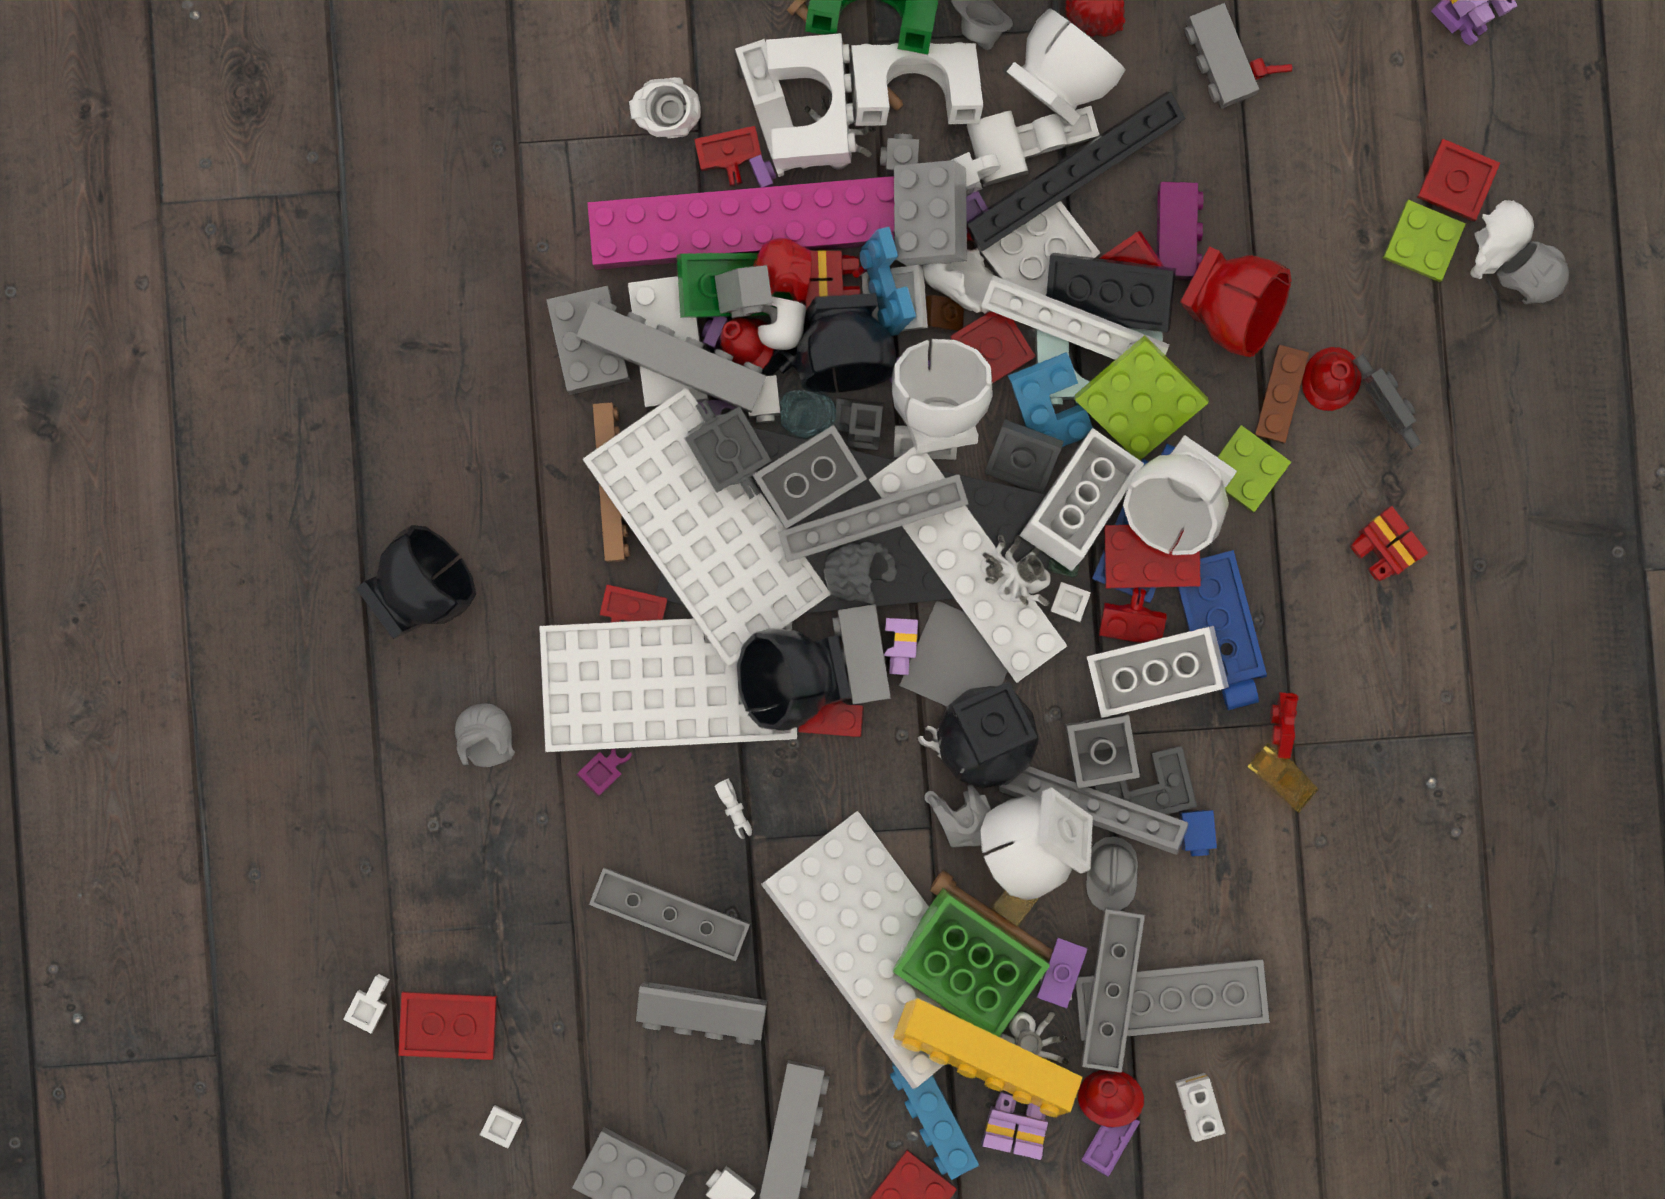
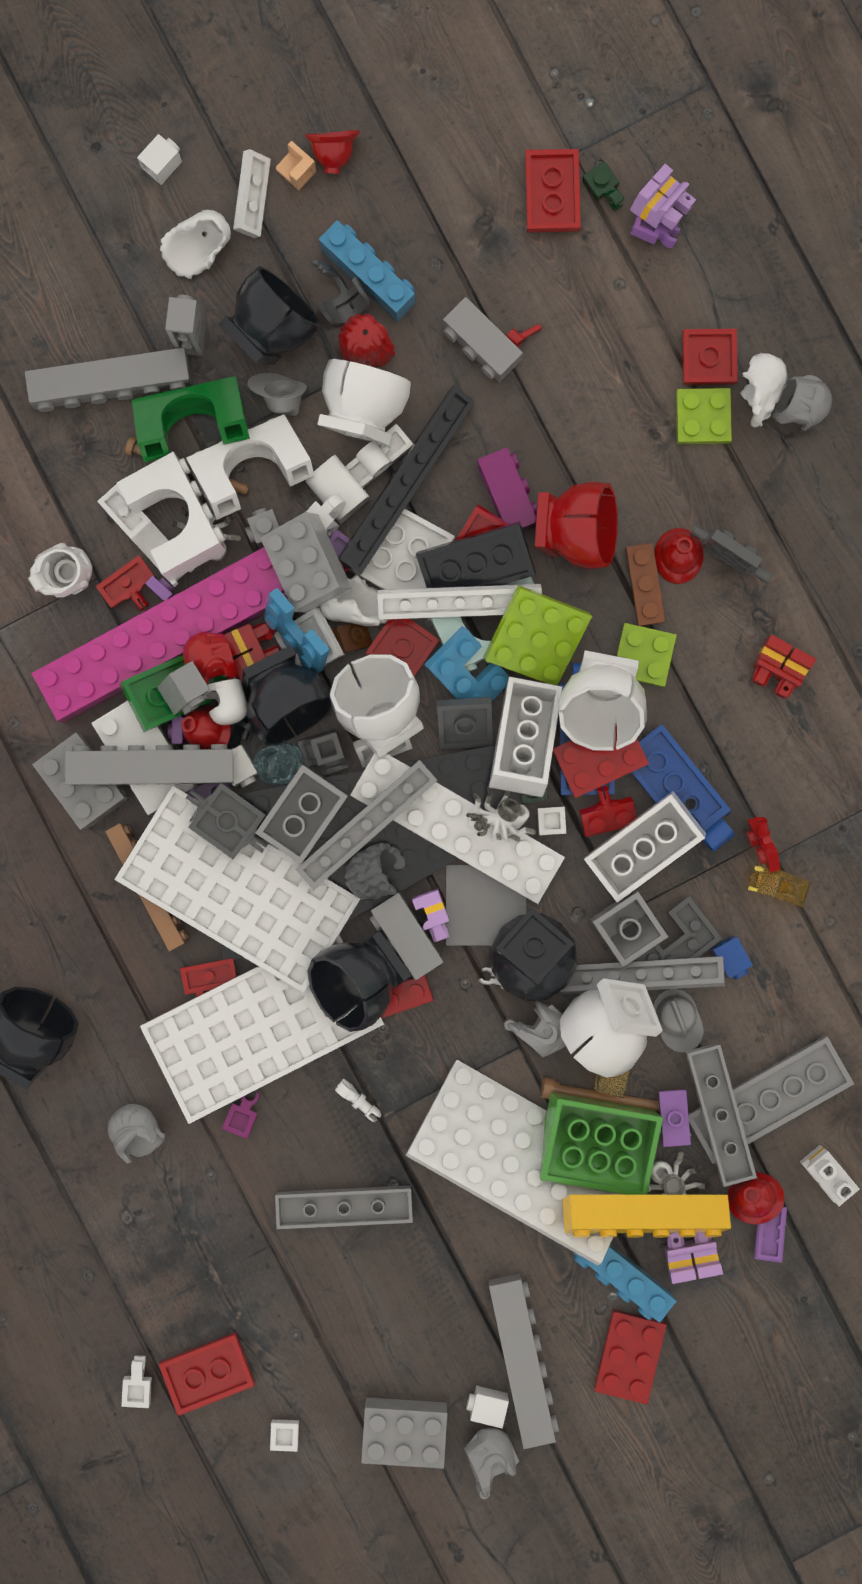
camera: 25 degrees left, 0 degrees up
light grey slope [636,981,767,1045] -> none

